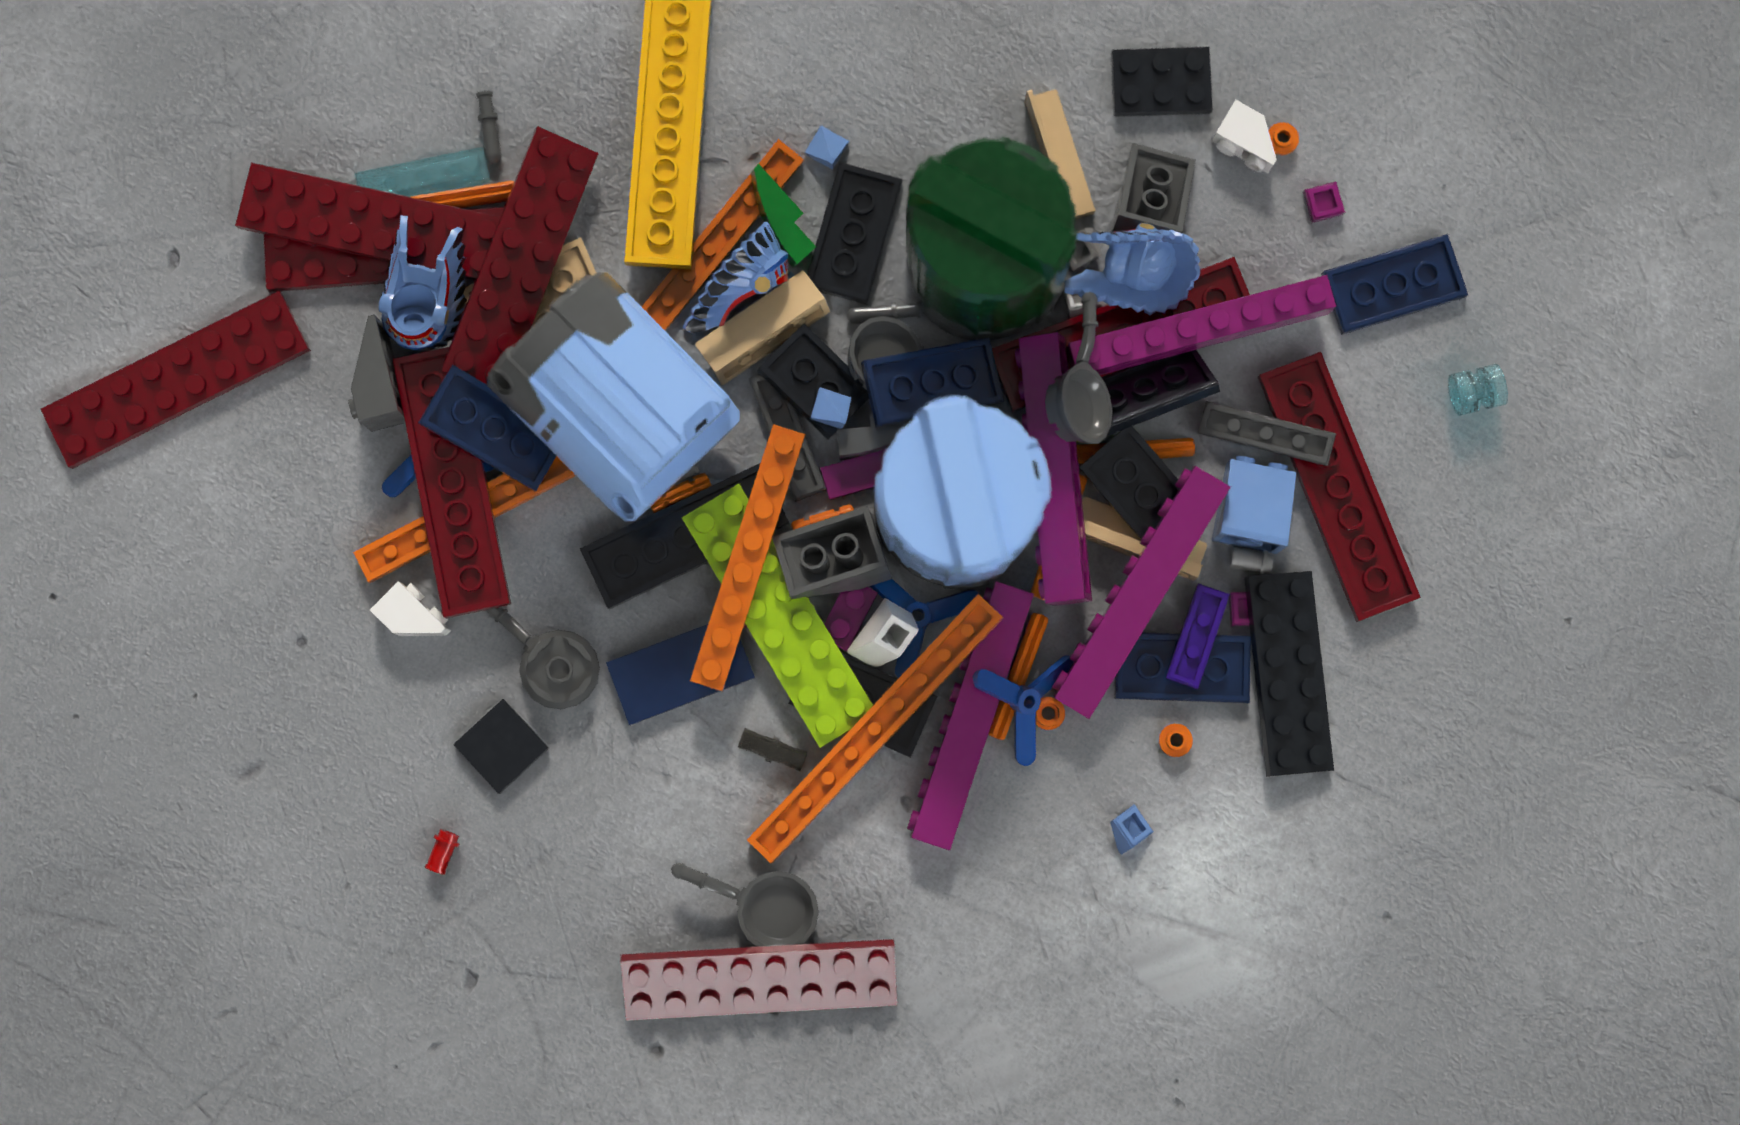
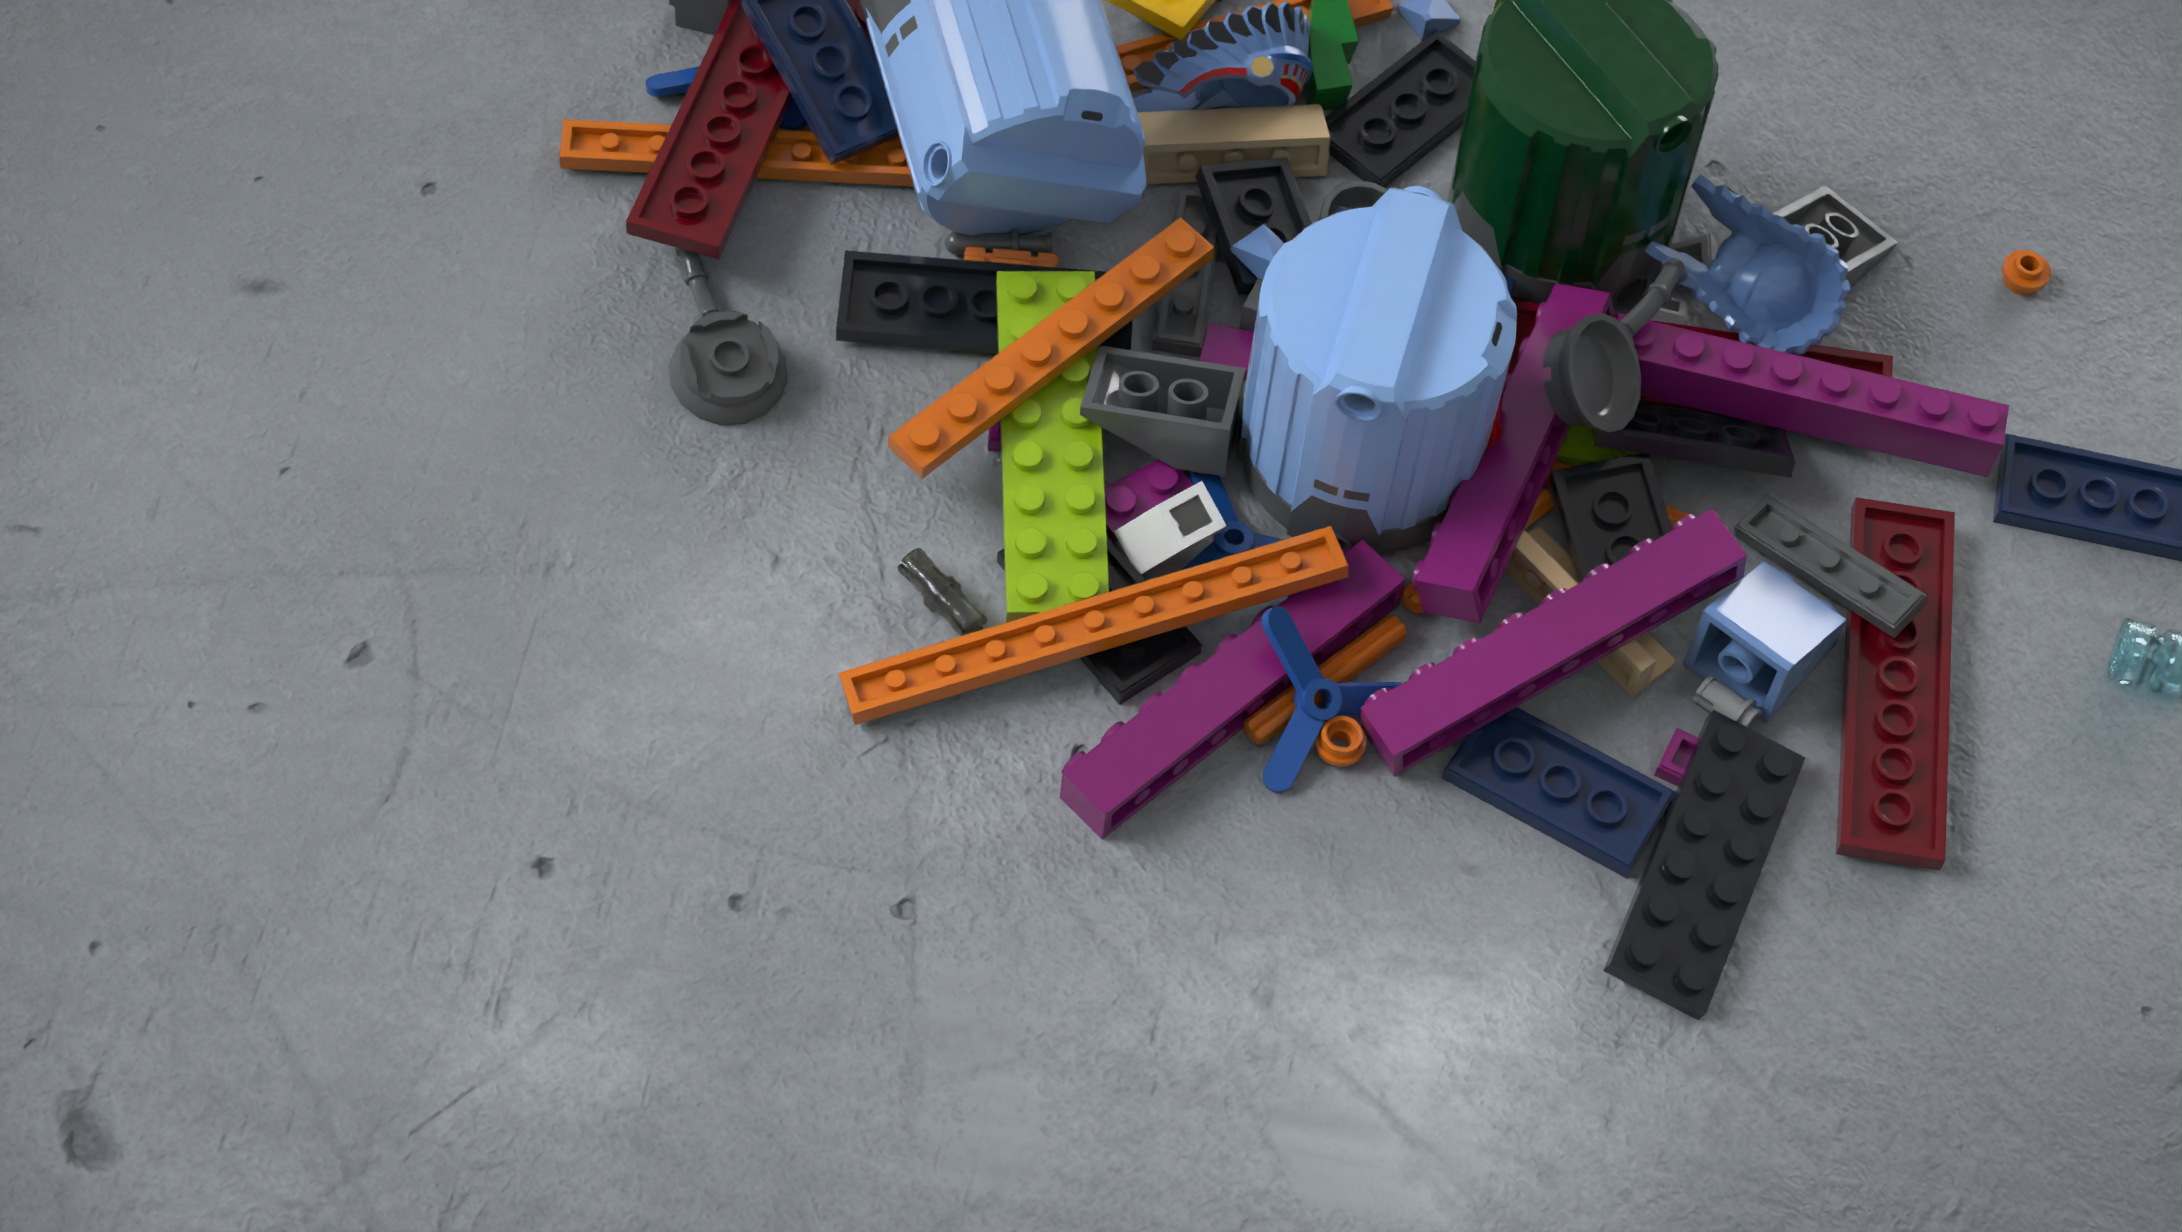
camera: 25 degrees right, 25 degrees down
white slope [370,581,451,636] -> none
red pin [425,829,460,875] -> none
black tile [453,699,549,794] -> none
dark blue tile [606,624,755,726] -> none
plate [620,939,897,1021] -> none
dark grey piece [671,863,819,947] -> none
tan panel [1024,89,1095,219] -> none
medium blue slope [1110,804,1153,854] -> none
black plate [1111,47,1213,117] -> none
orange plate [1159,724,1193,757] -> none
dark purple tile [1165,583,1230,690] -> none
white slope [1212,99,1277,174] -> none
magenta tile [1303,181,1345,223] -> none

